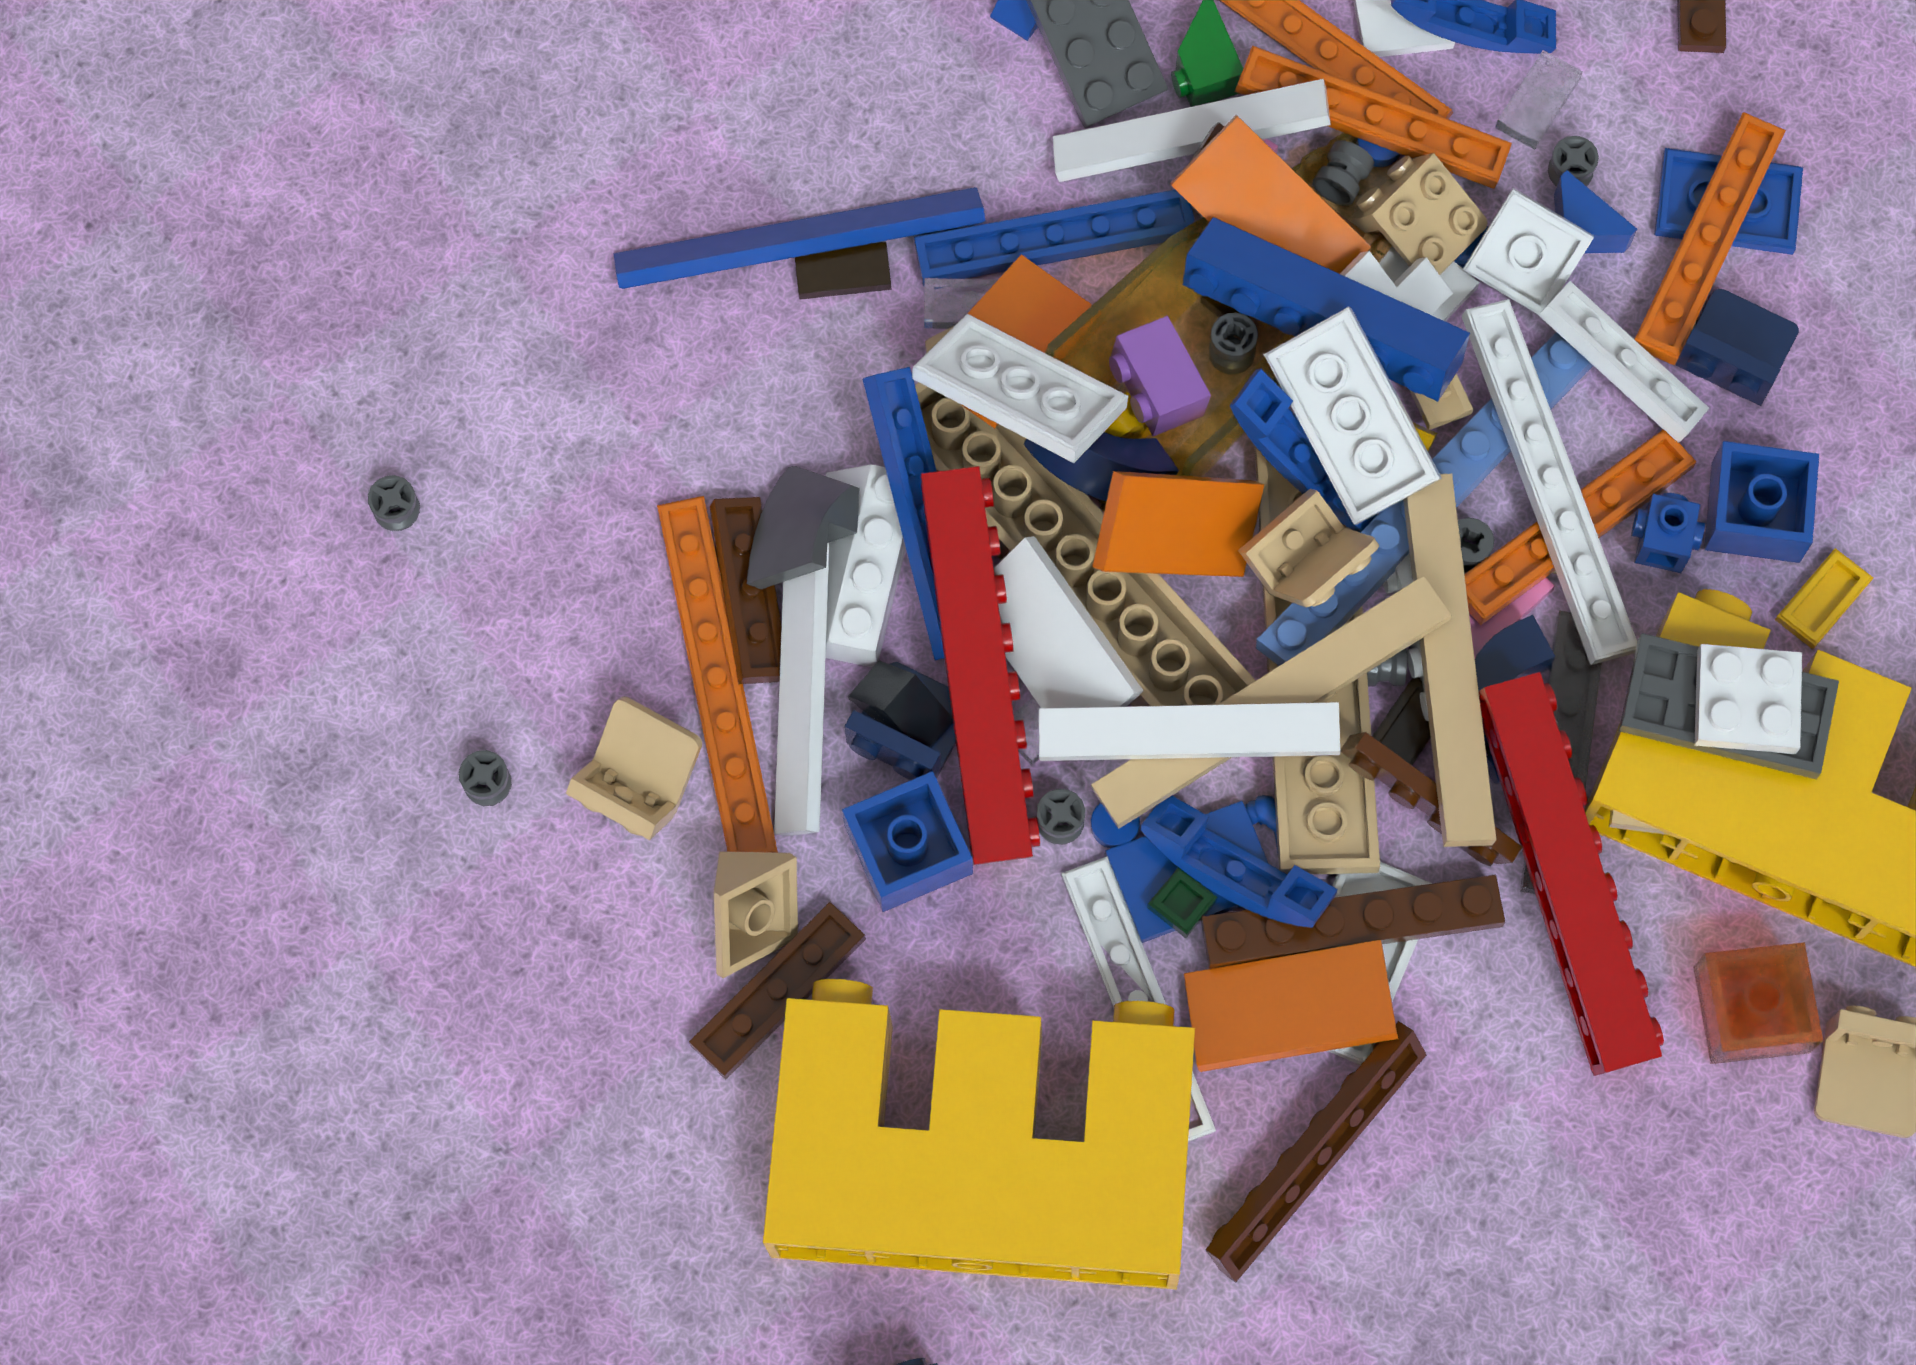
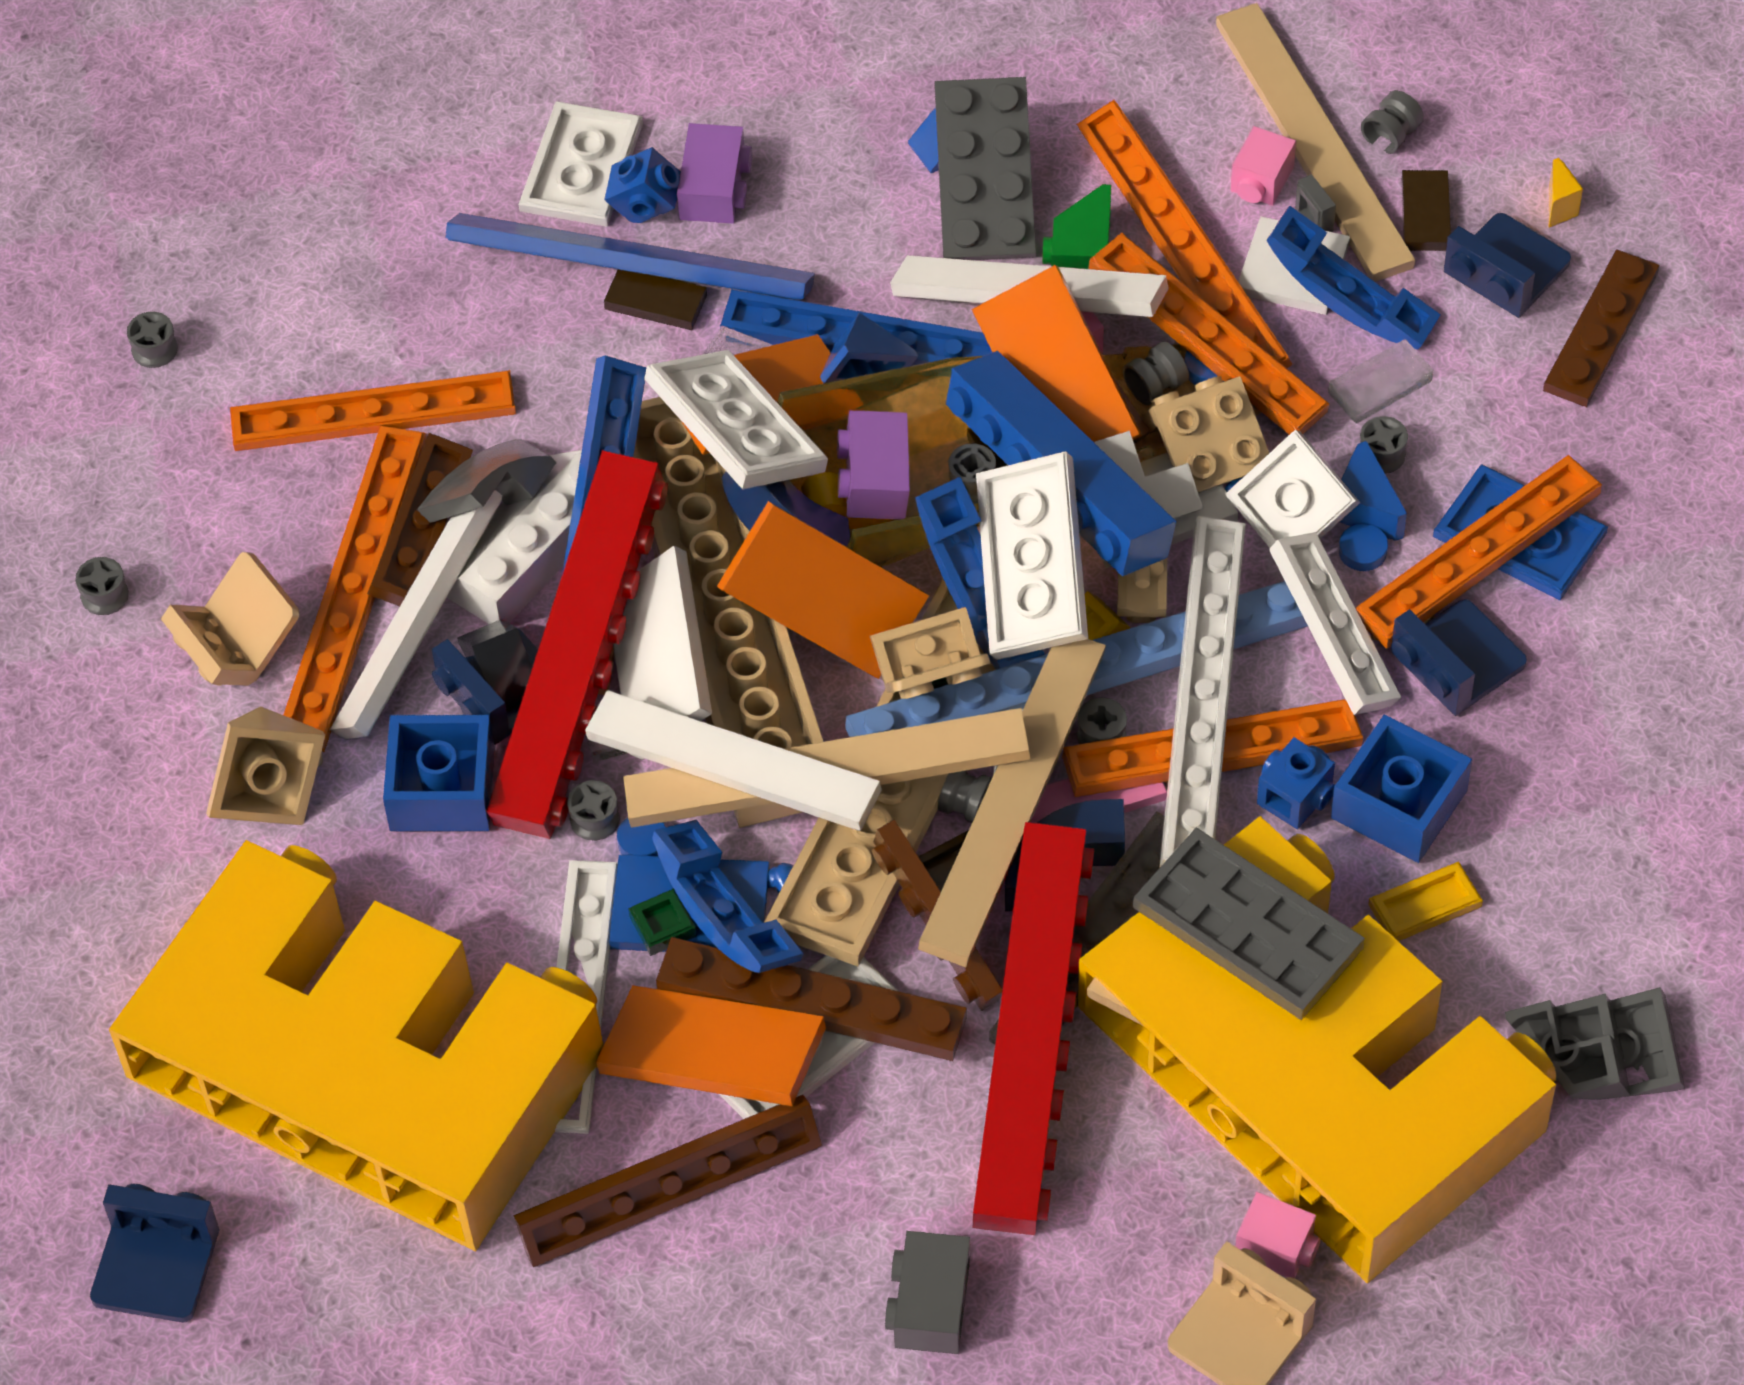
camera: 25 degrees right, 15 degrees down
reddish brown plate [689,902,866,1080] -> none
clear orange brick [1693,942,1823,1064] -> none
white plate [1694,644,1802,754] -> none
none -> orange tile [230,370,516,451]
none -> white tile [518,101,643,227]
none -> blue brick [604,147,681,223]
none -> medium lavender brick [677,123,752,224]
none -> blue slope [820,312,918,388]
none -> dark grey brick [885,1231,971,1355]
none -> bright pink brick [1235,1192,1321,1278]
none -> blue tile [1339,523,1388,571]

